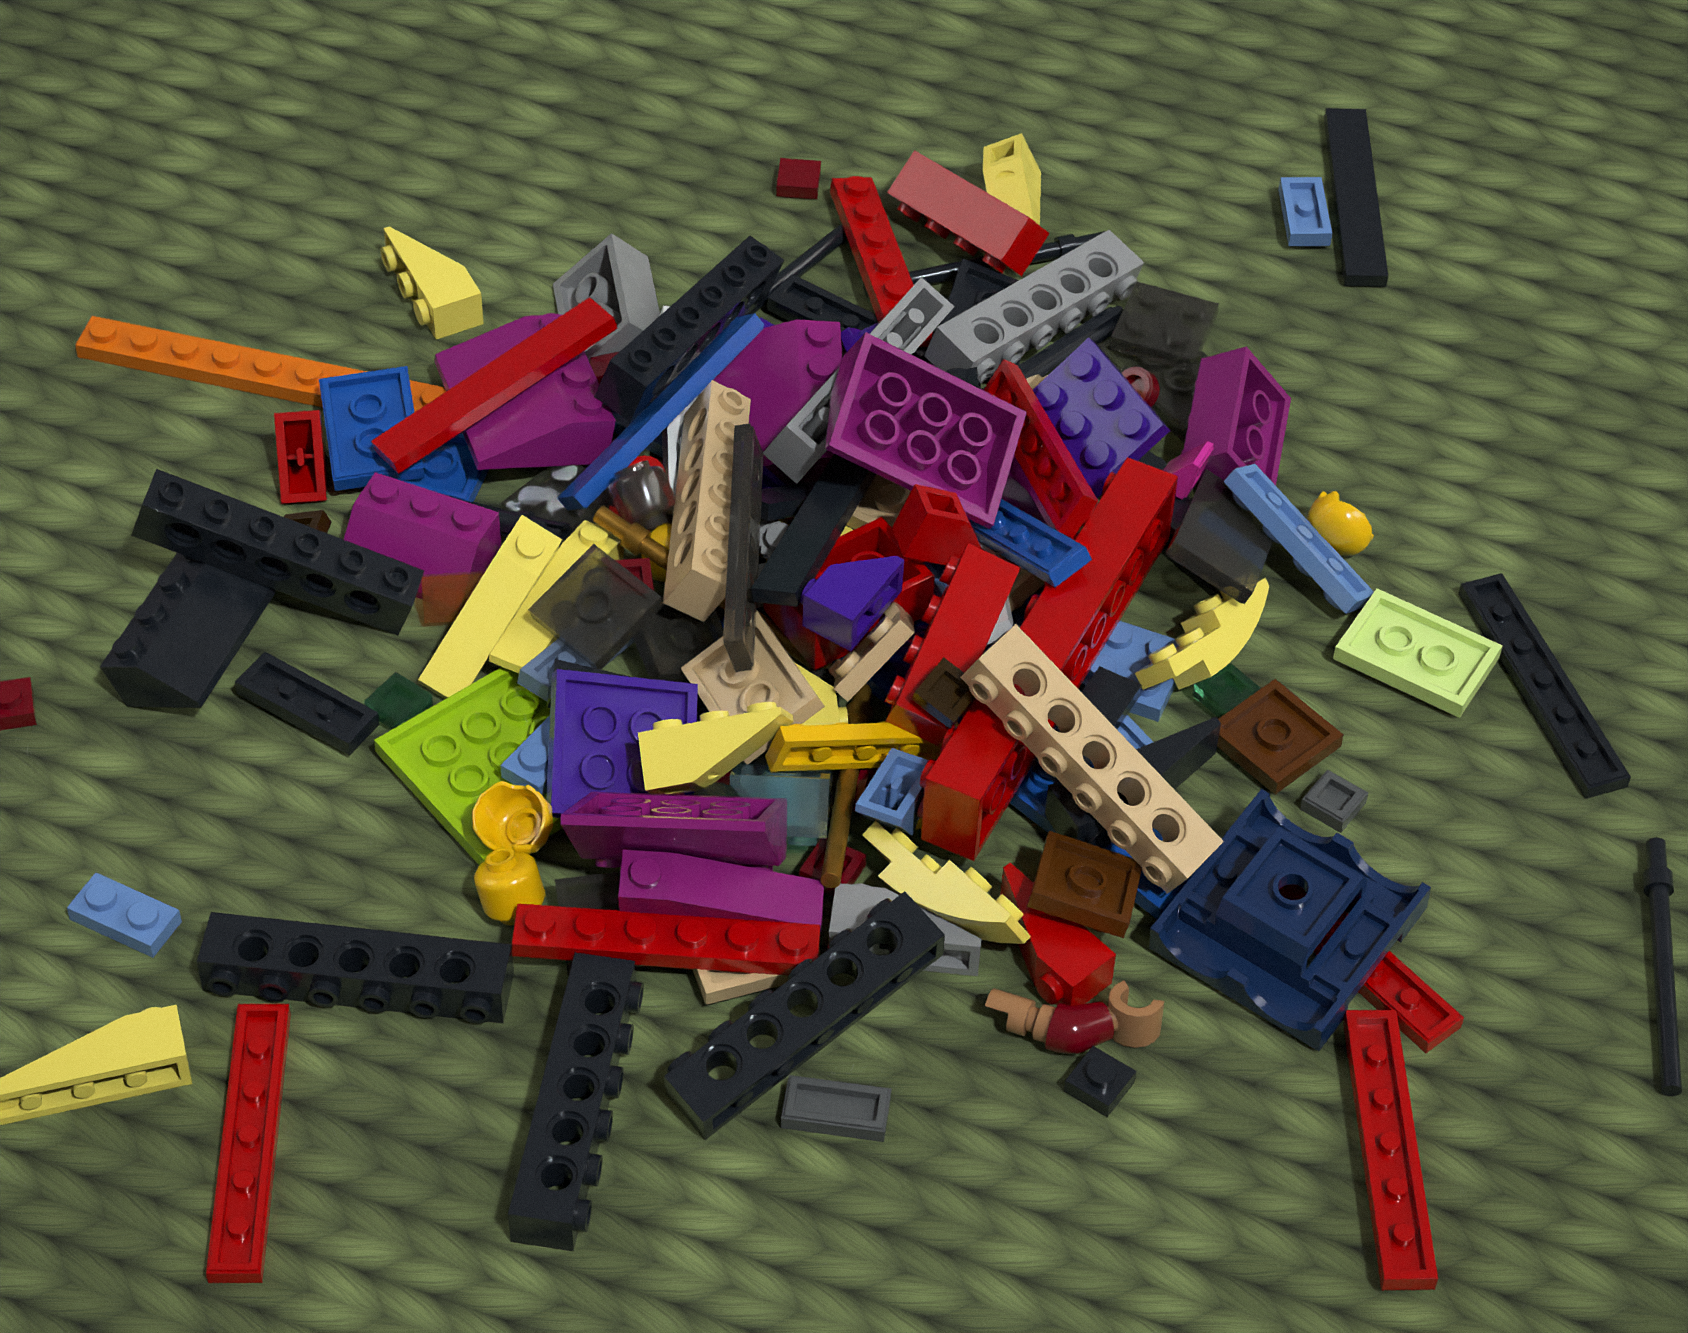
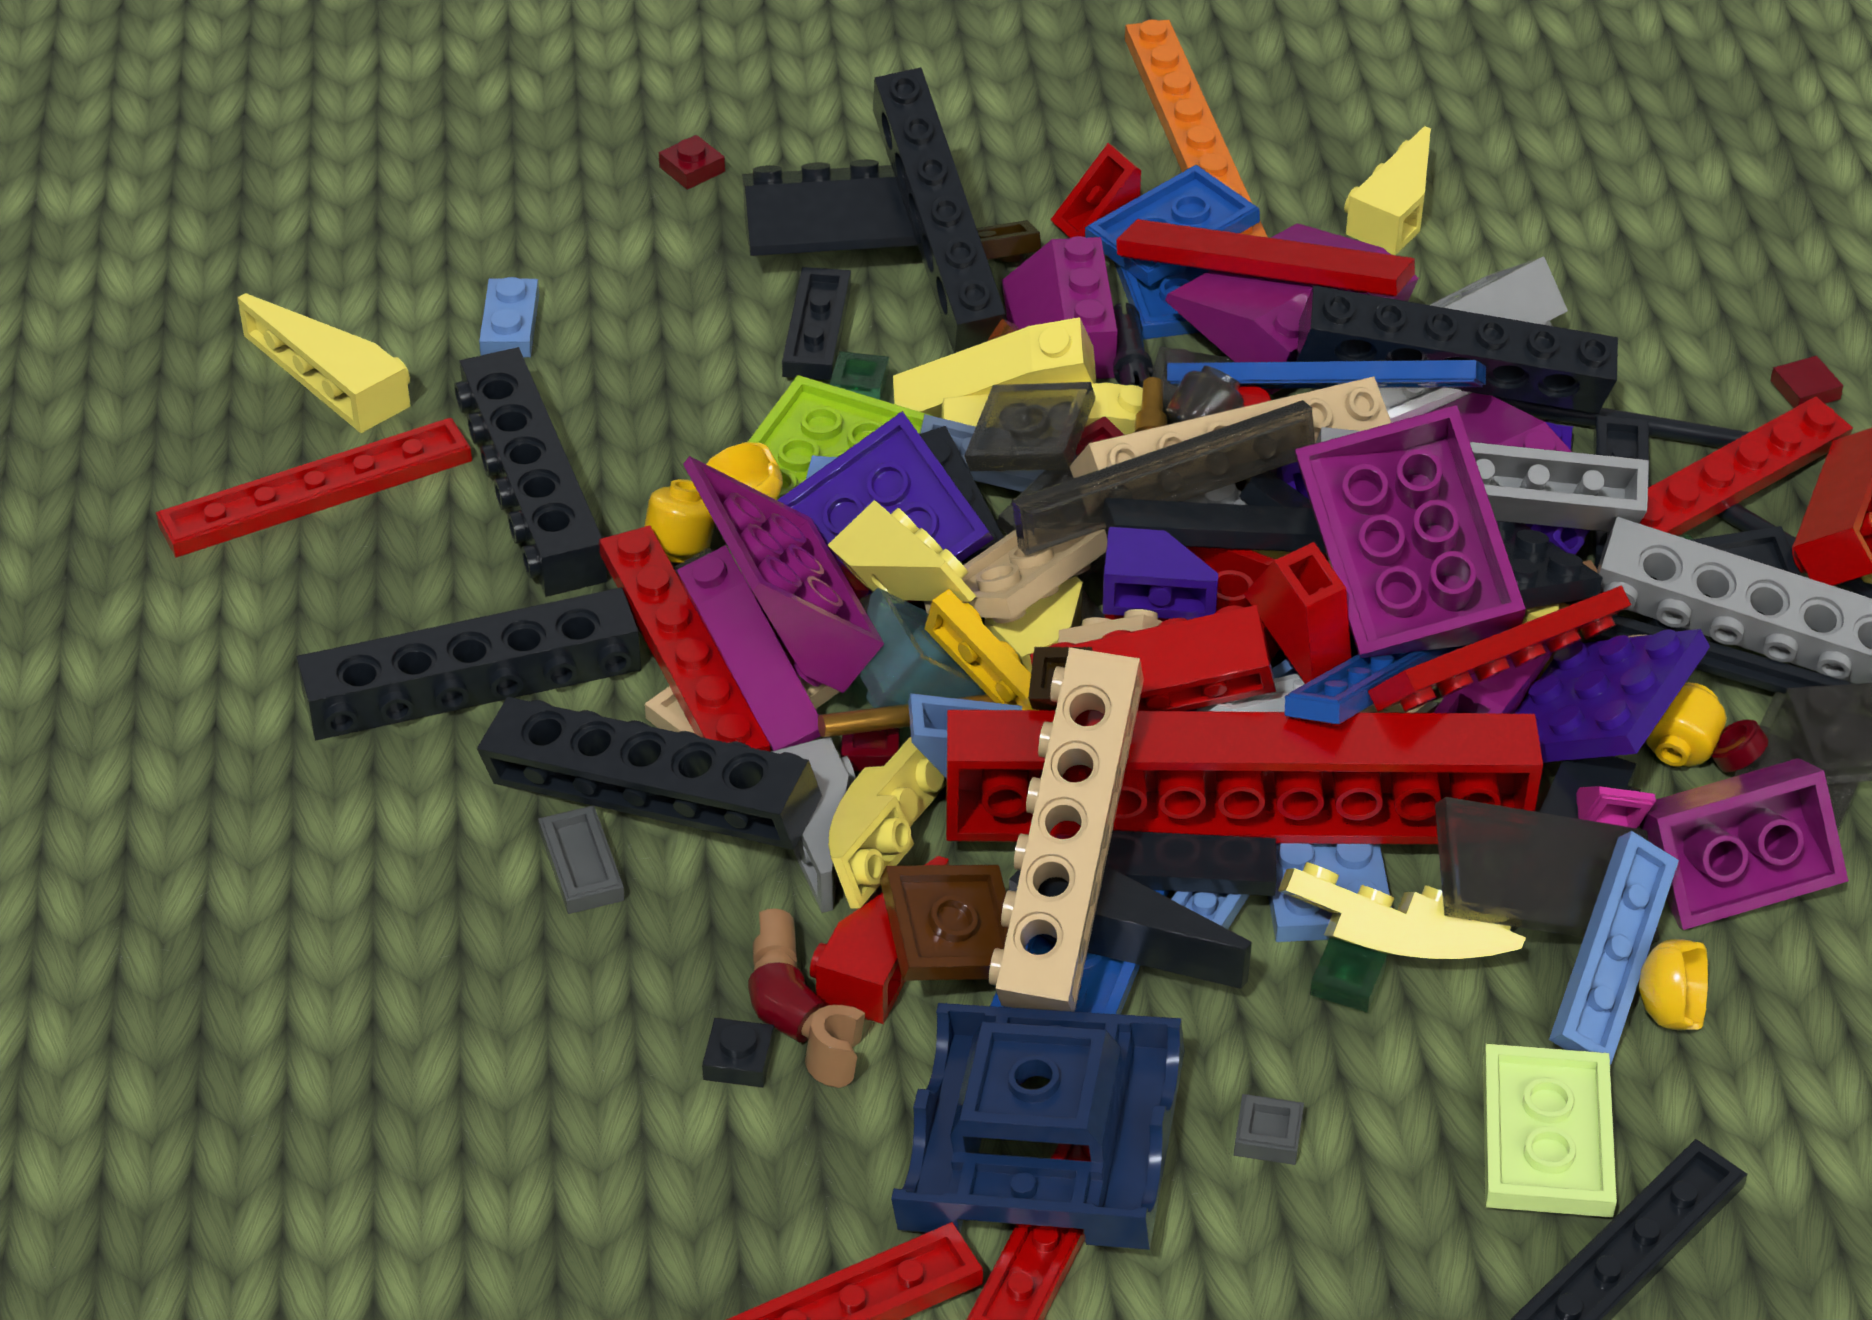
camera: 65 degrees right, 5 degrees down
reddish brown plate [1217,679,1344,795] -> none

